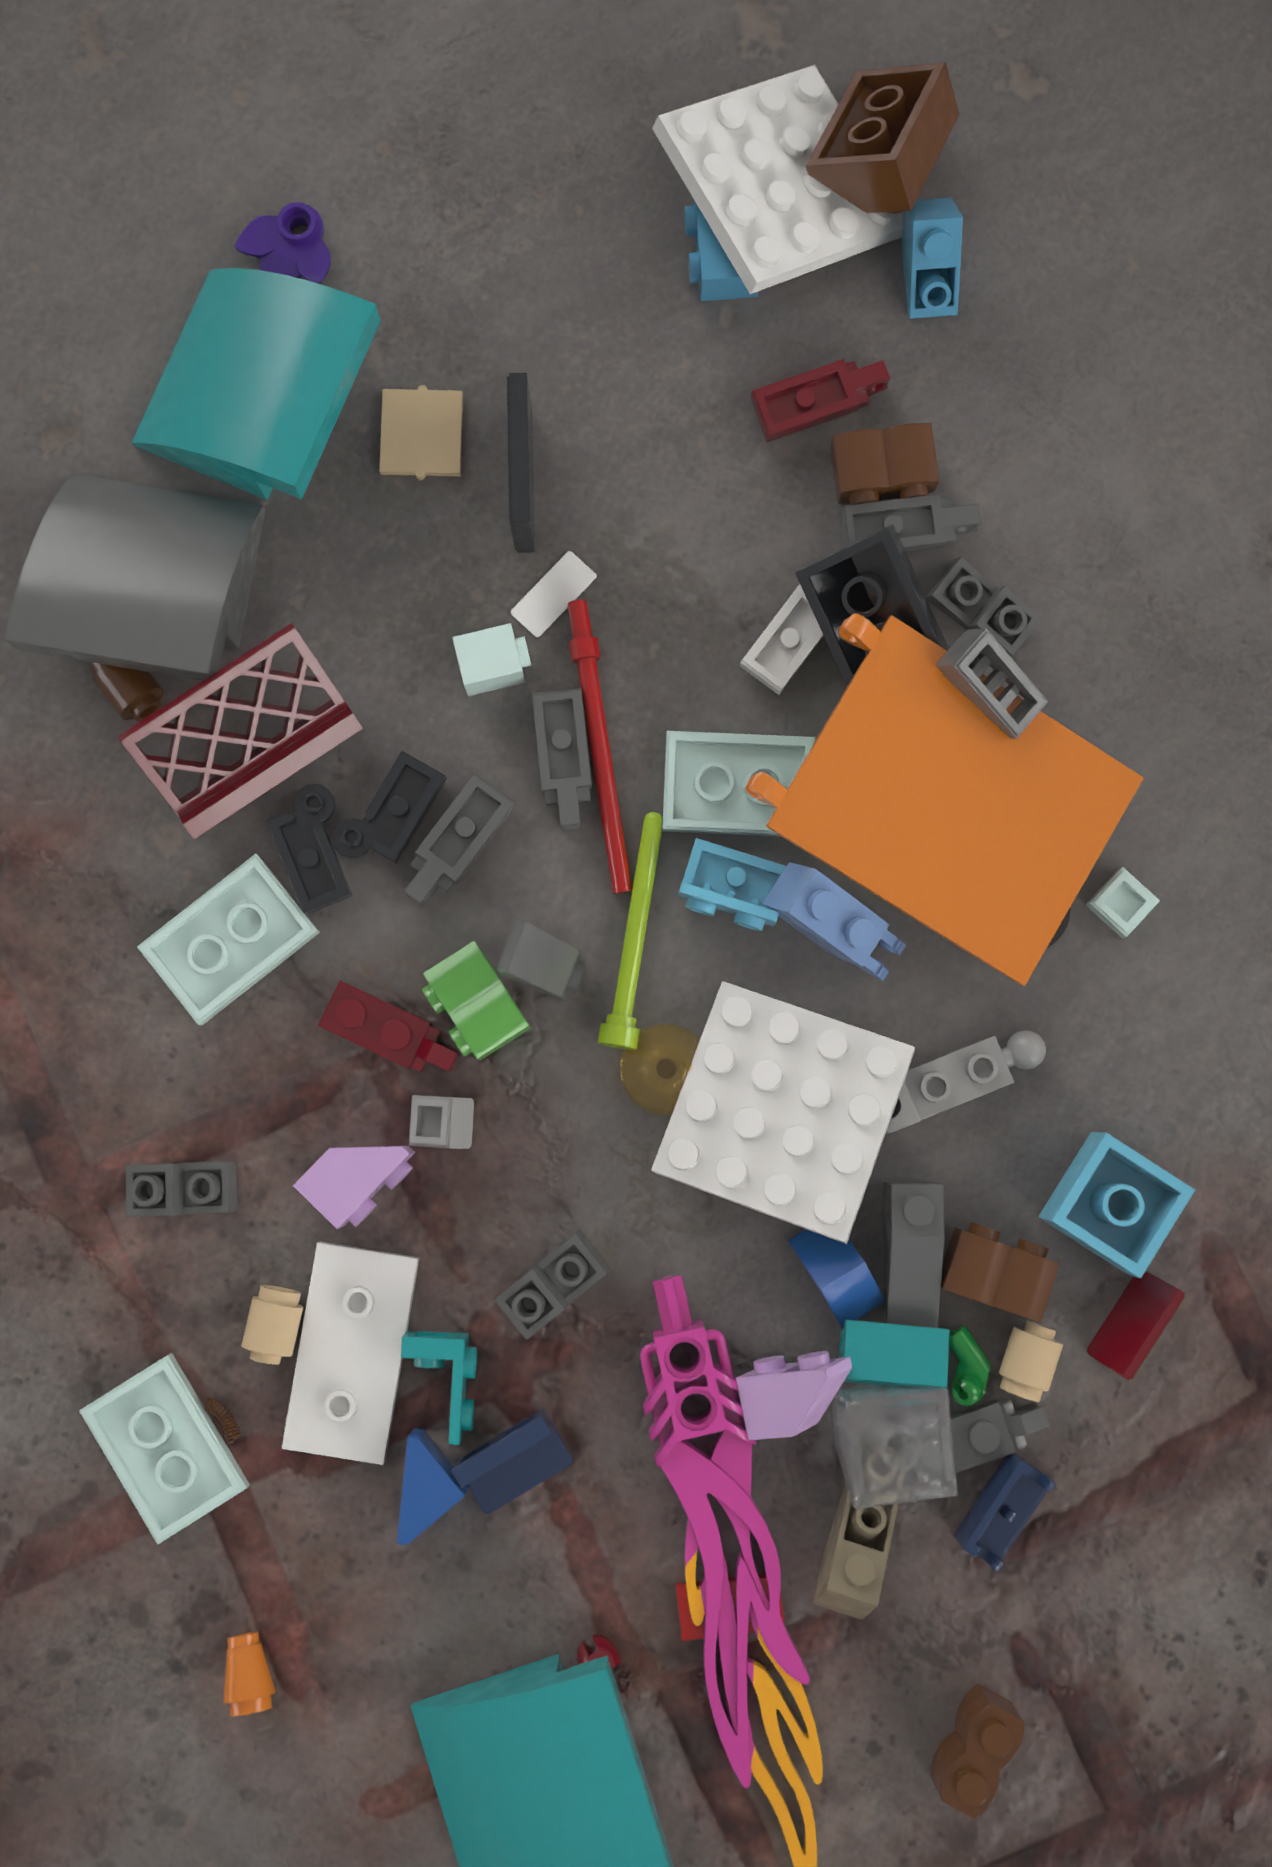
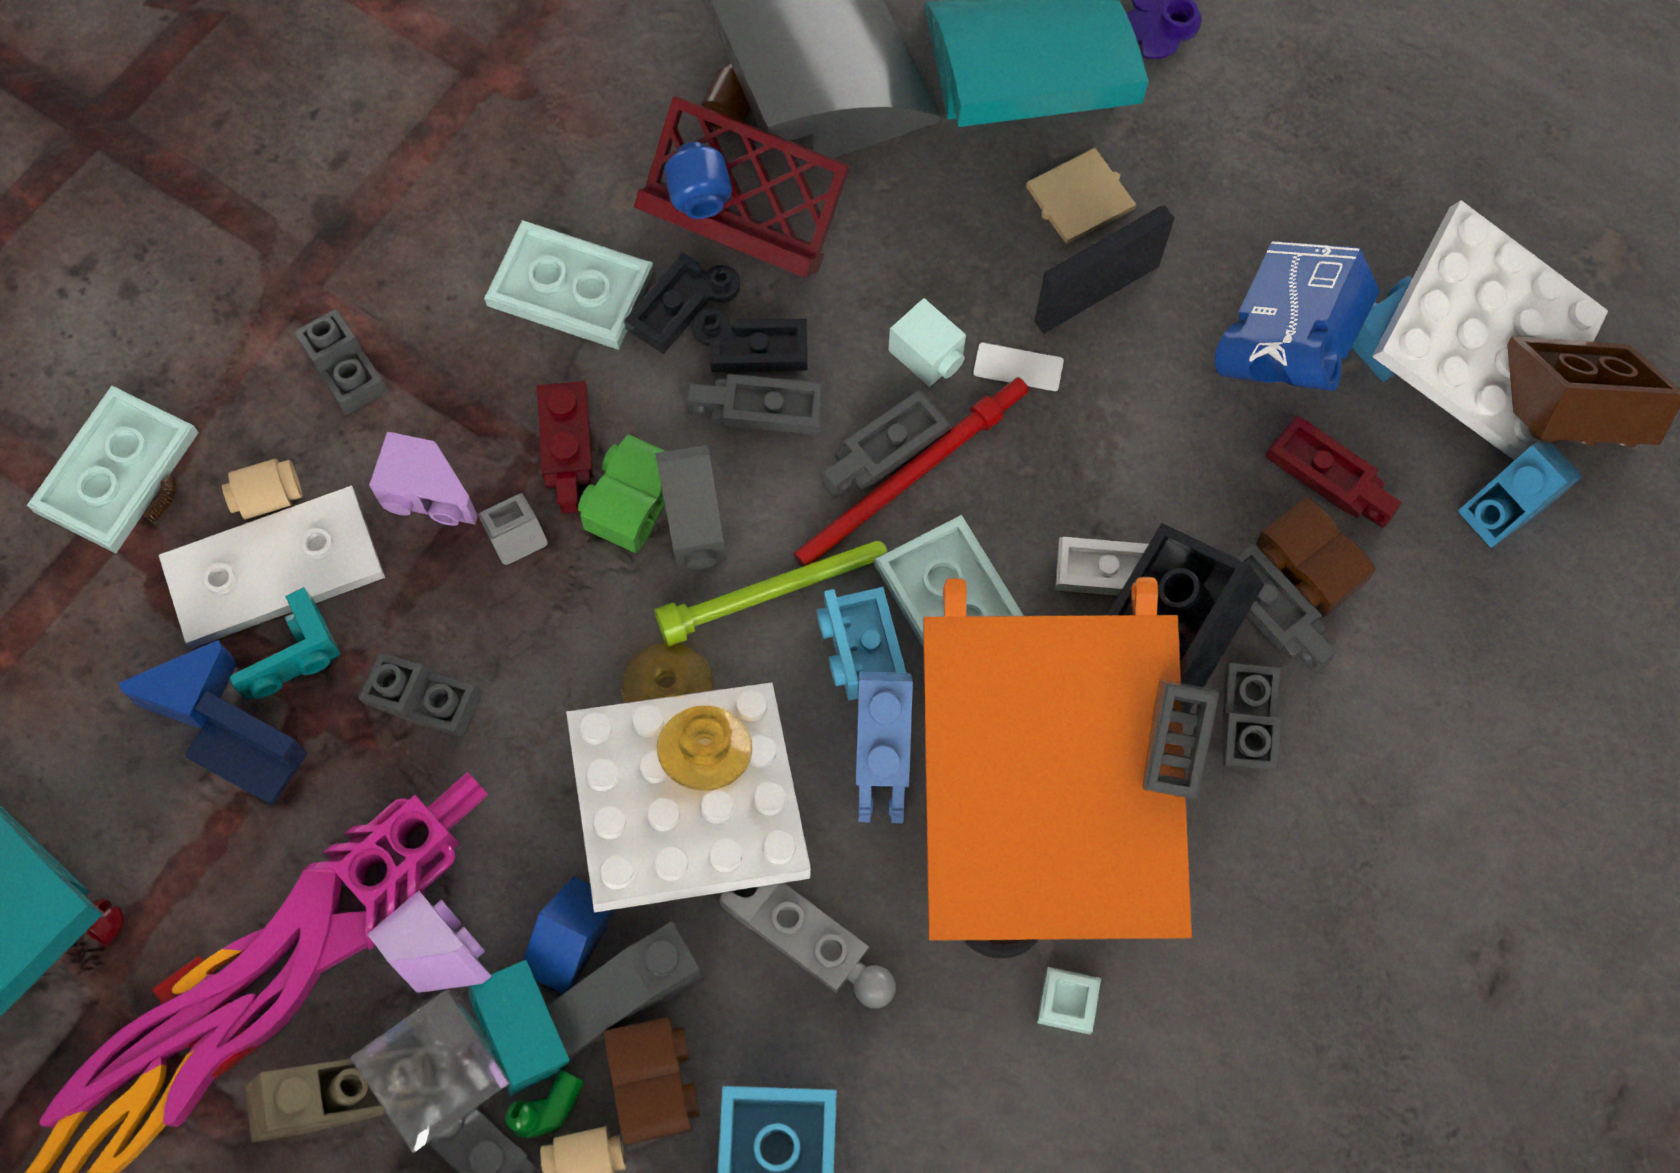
camera: 60 degrees right, 15 degrees down
none -> clear yellow piece [657,705,752,790]
none -> blue head [664,142,732,219]
none -> blue piece [1215,241,1380,391]

